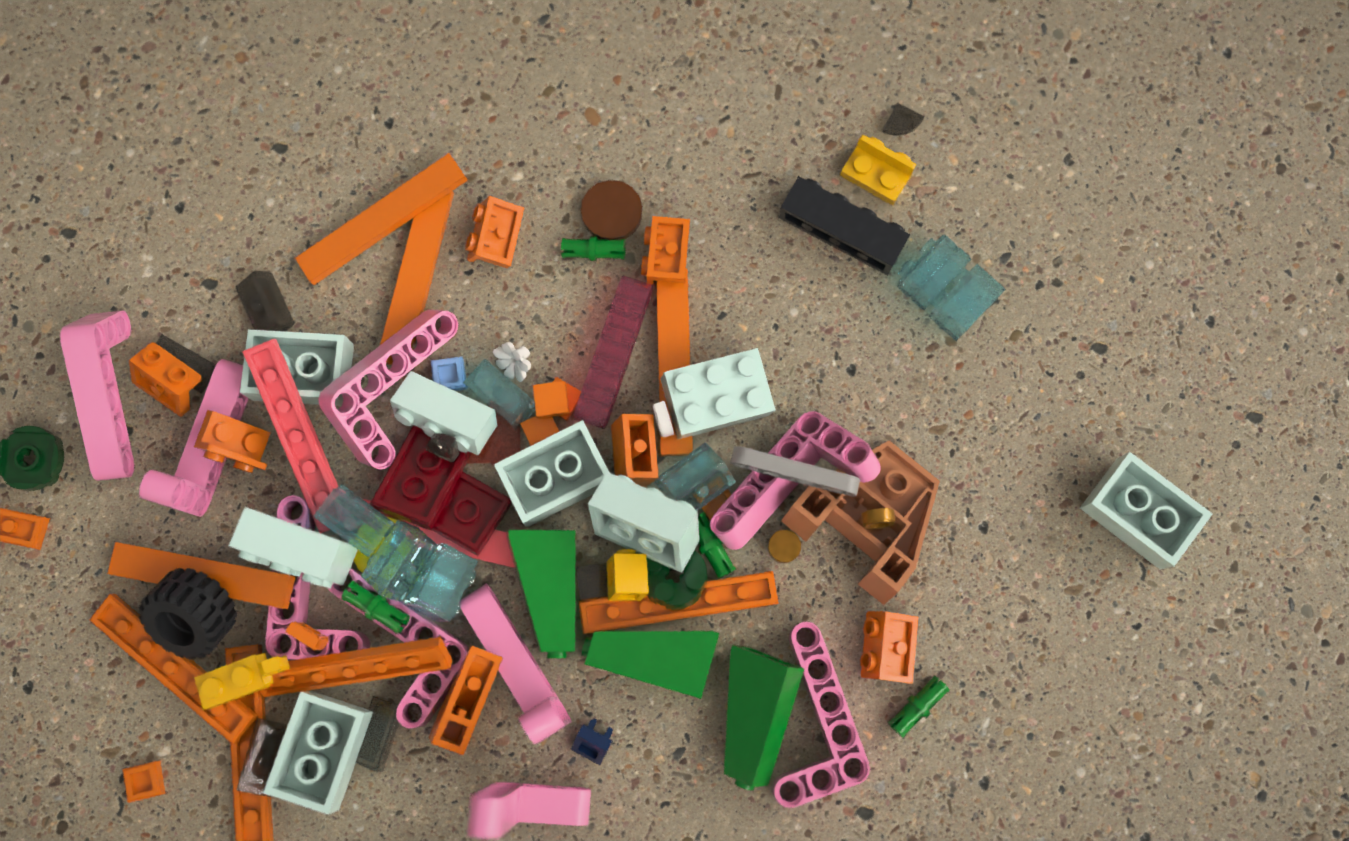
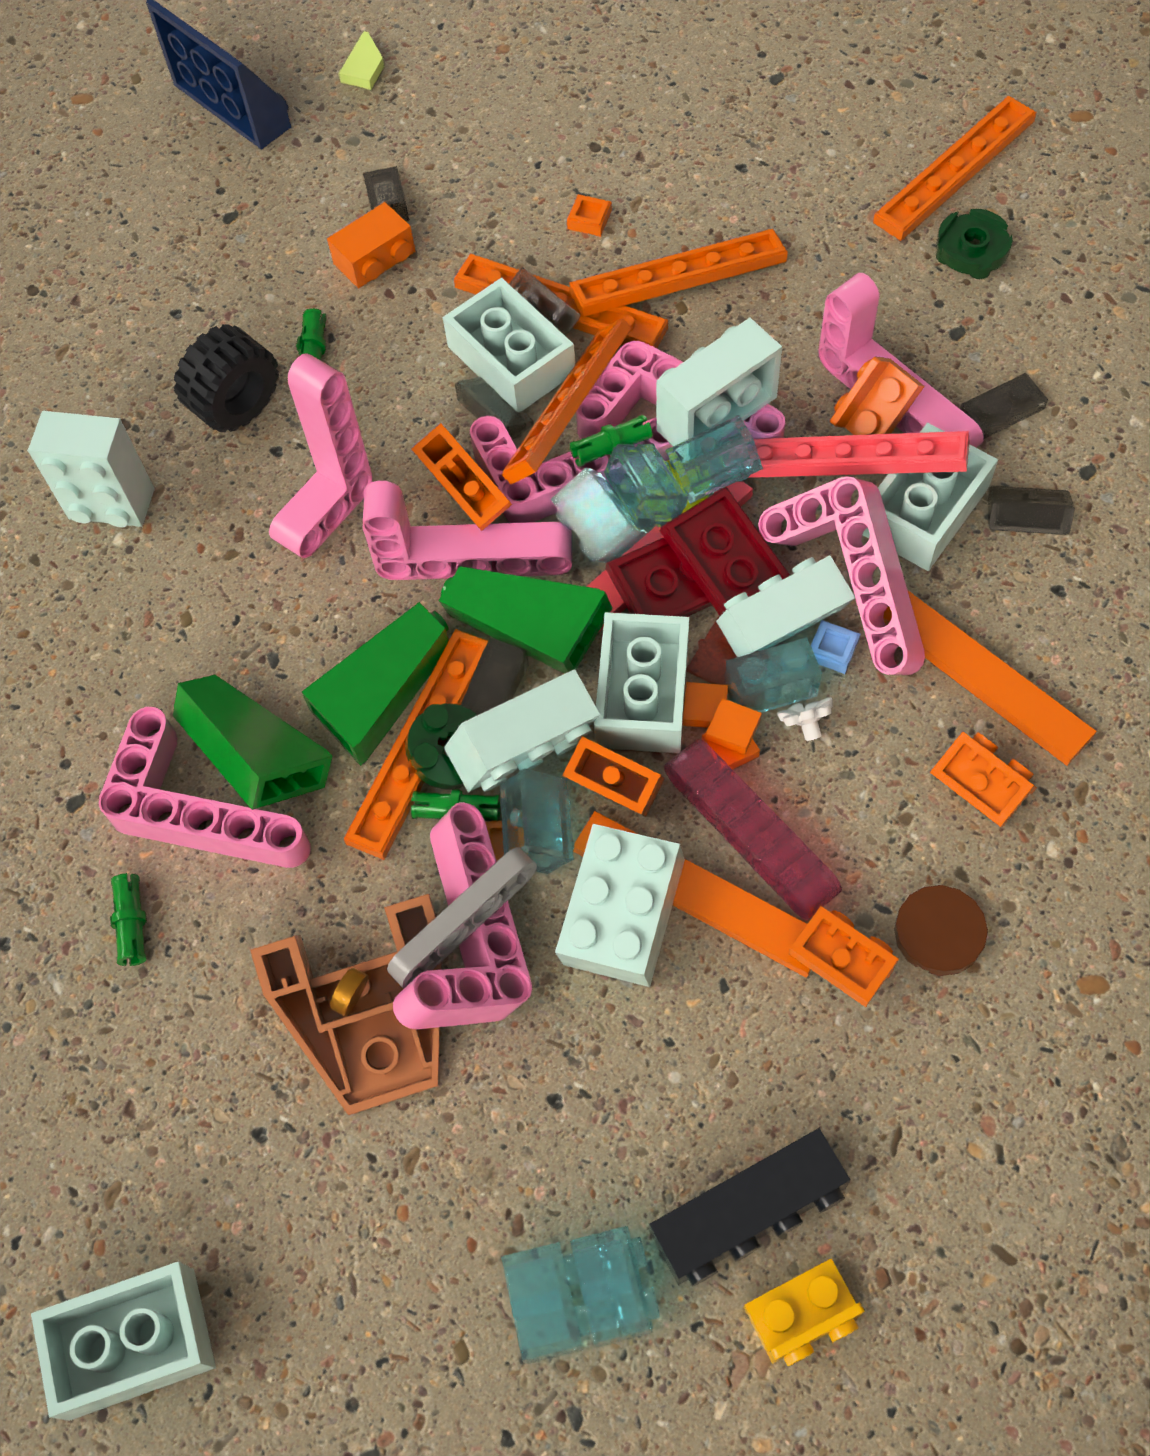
camera: 125 degrees right, 15 degrees down
bright pink beam [60,311,134,481] -> none
orange tile [107,542,296,609] -> none
orange bracket [129,342,201,417] -> none
black tyre [138,568,237,660] -> none
yellow hinge [194,653,290,710] -> none
orange tile [285,621,329,650] -> none
orange tile [295,153,468,285] -> none
clear smoke tile [425,433,459,462] -> none
green pin [561,236,626,261] -> none
dark blue tile [571,718,613,766] -> none
yellow brick [606,549,649,601] -> none
white tile [653,401,674,438] -> none
pearl gold tile [768,530,801,563] -> none
orange bracket [860,611,918,684] -> none
clear smoke tile [882,103,925,136] -> none

